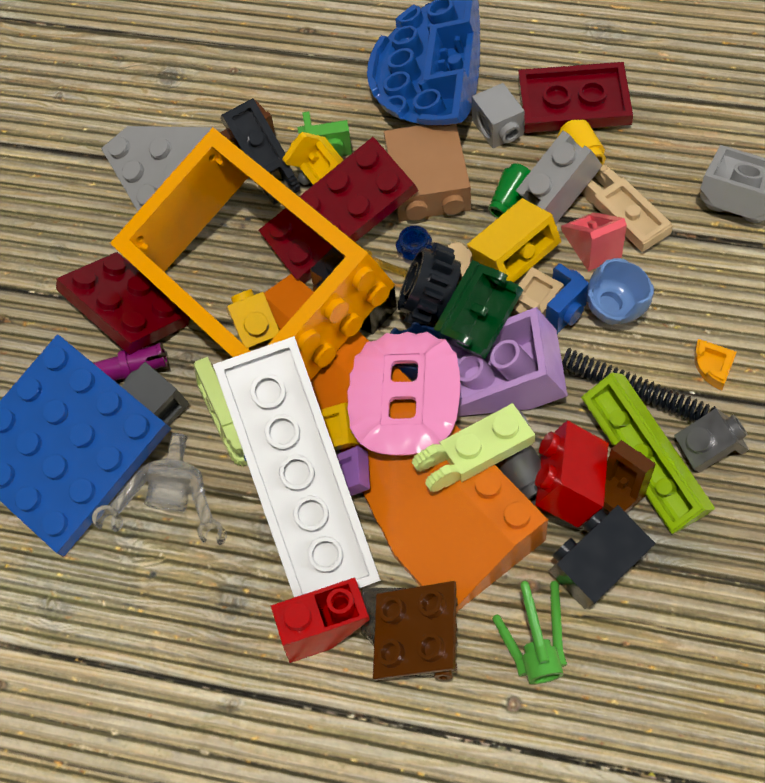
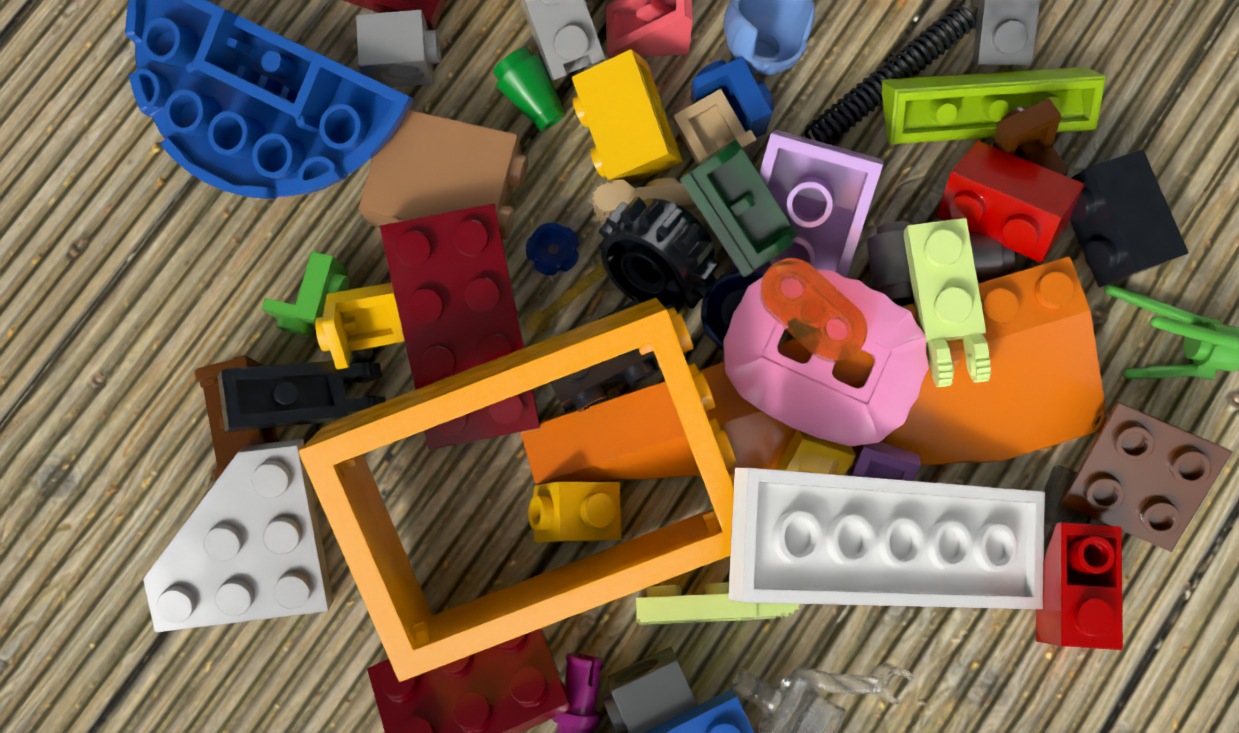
camera: 70 degrees left, 20 degrees up
none -> clear orange plate [759,258,868,363]

